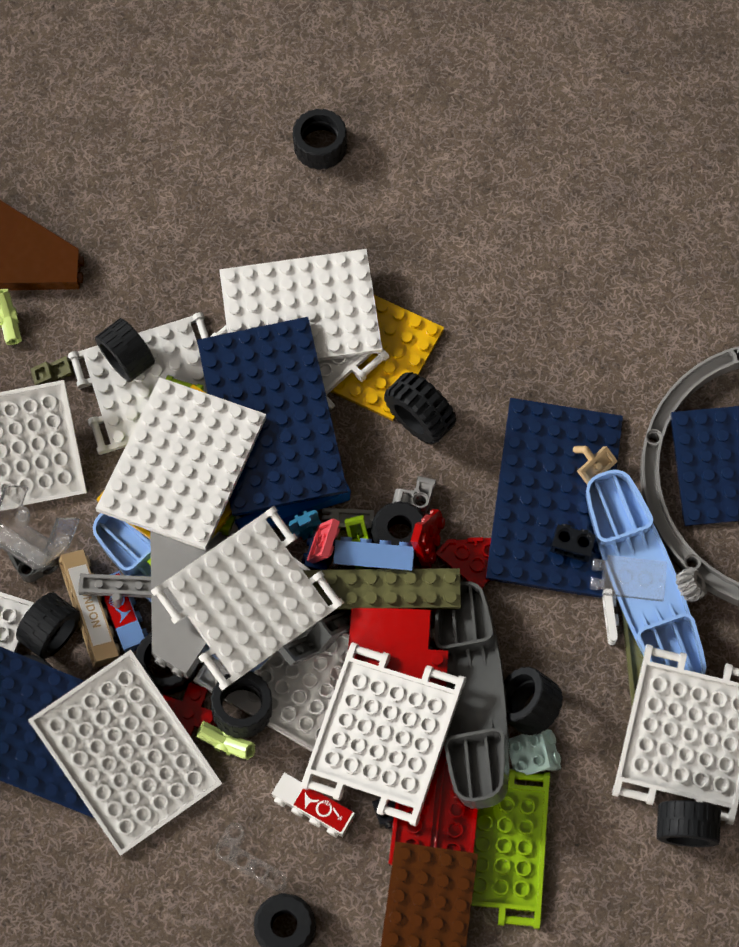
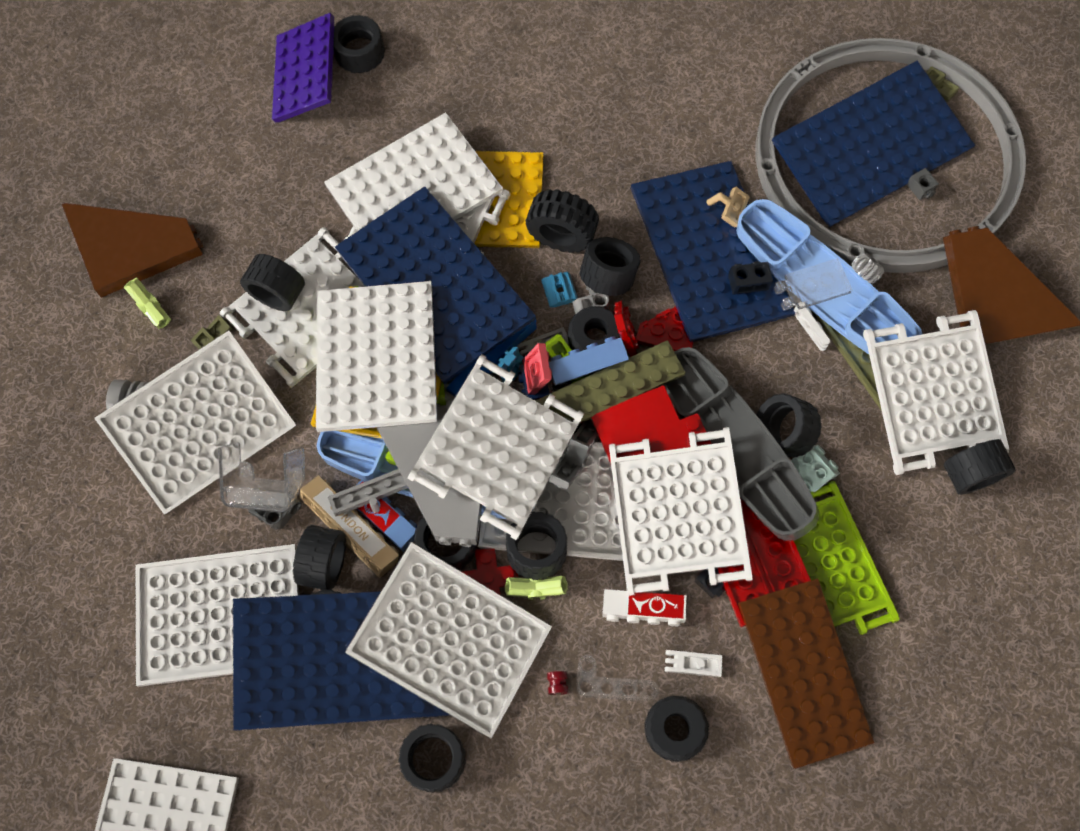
camera: 25 degrees left, 0 degrees up
none -> dark purple plate [272,13,334,122]
none -> black tyre [398,724,466,793]
none -> dark azure piece [541,272,577,308]
none -> dark red wheel [547,671,569,695]
none -> black tyre [580,237,641,296]
none -> white hinge [665,650,722,677]

